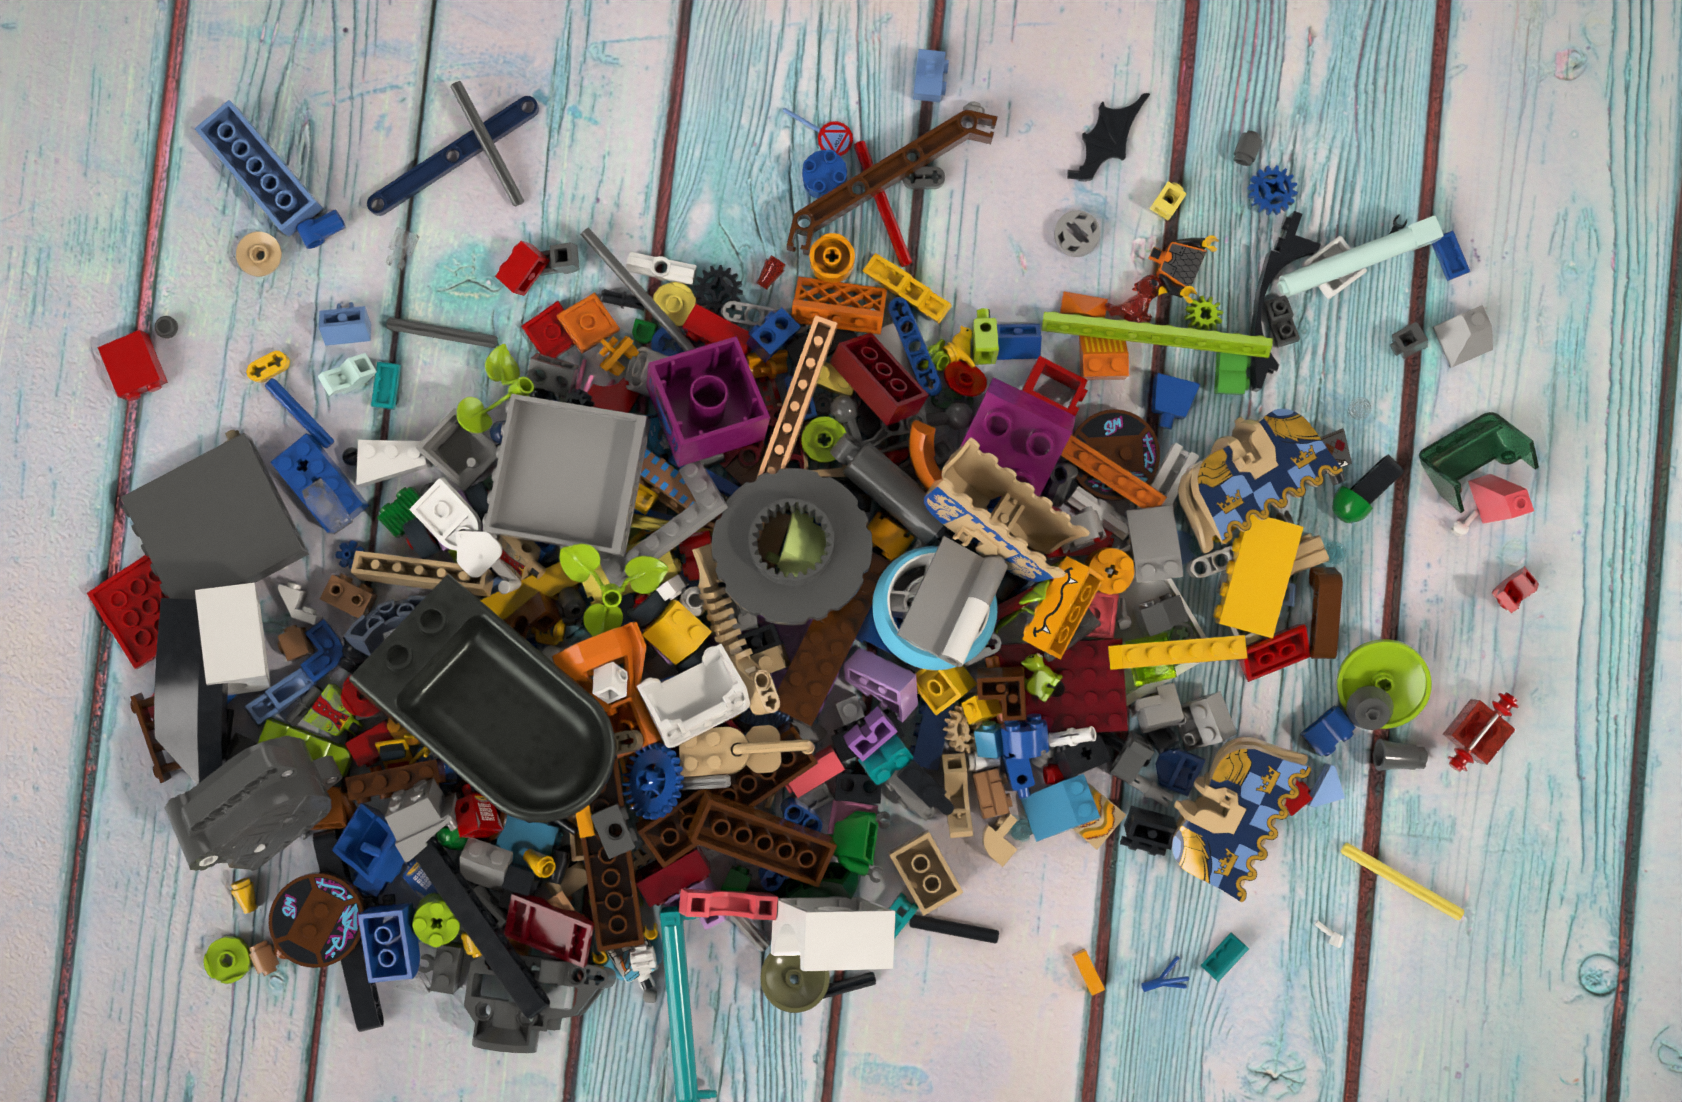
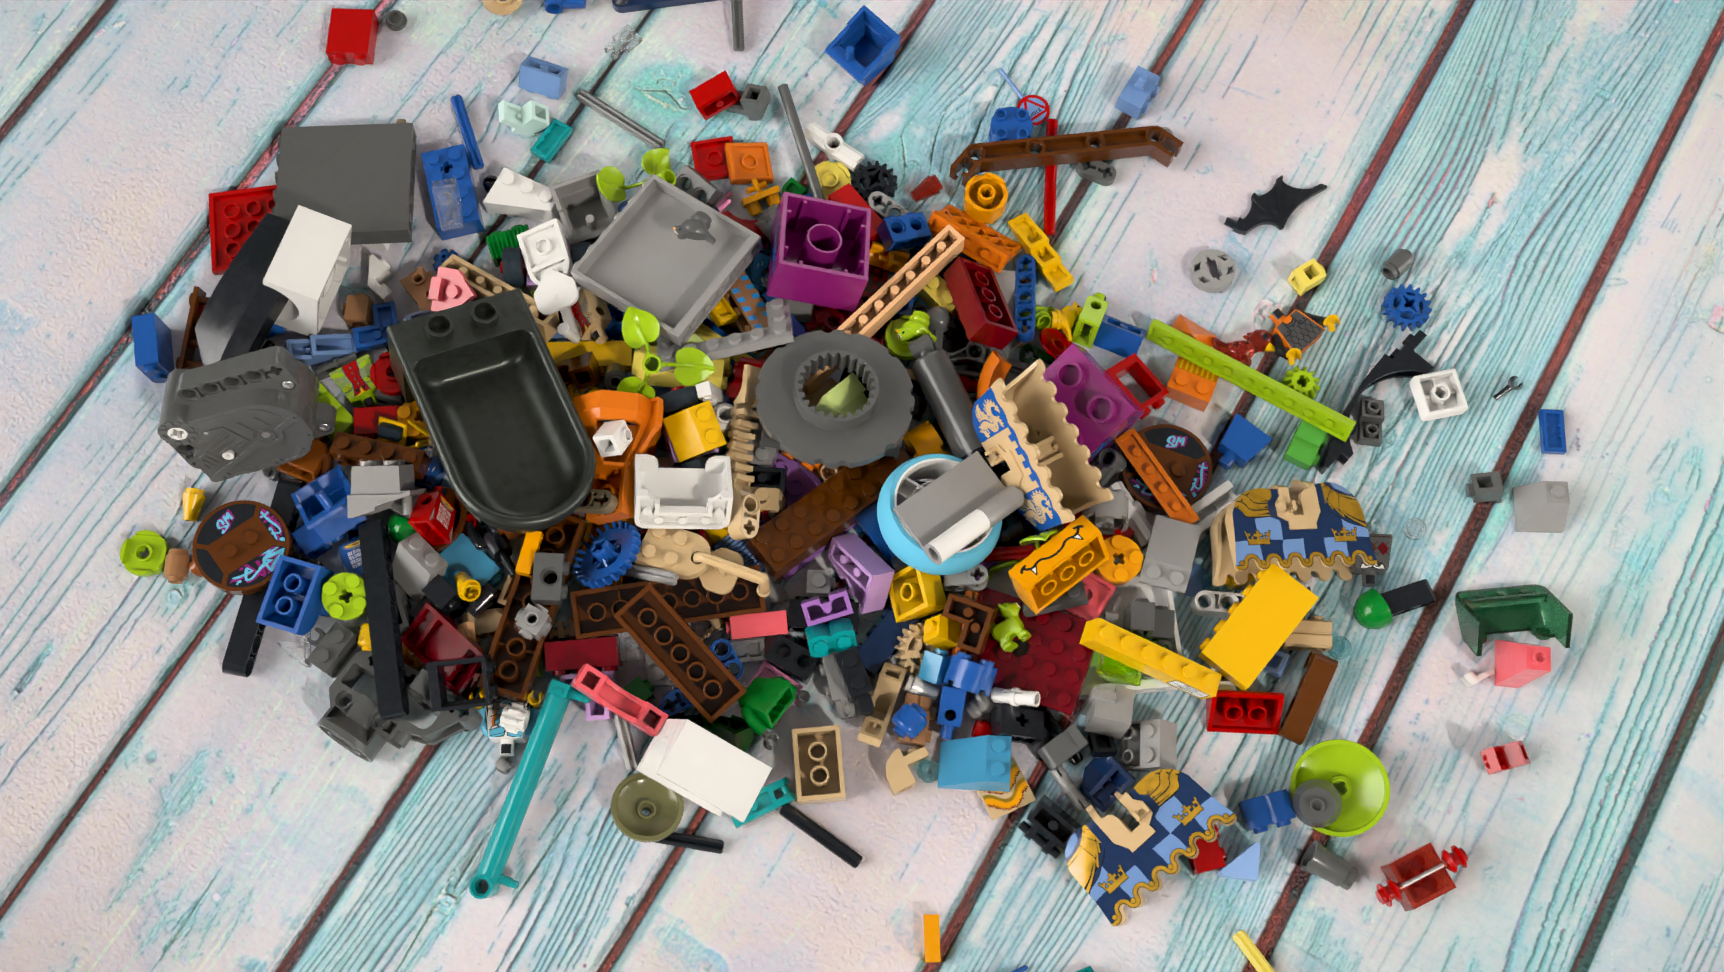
camera: 25 degrees right, 15 degrees down
yellow beam [246,351,290,383] -> none
black axle [601,289,645,311] -> none
light aqua brick [1277,215,1444,297] -> none
none -> blue brick [132,313,175,383]
none -> black window [426,654,499,712]
none -> coral plate [428,267,477,312]
none -> light grey brick [515,603,552,641]
none -> dark grey animal [673,211,716,244]
none -> blue piece [824,5,900,86]
none -> blue head [892,703,927,739]
none -> lime animal [895,311,937,343]

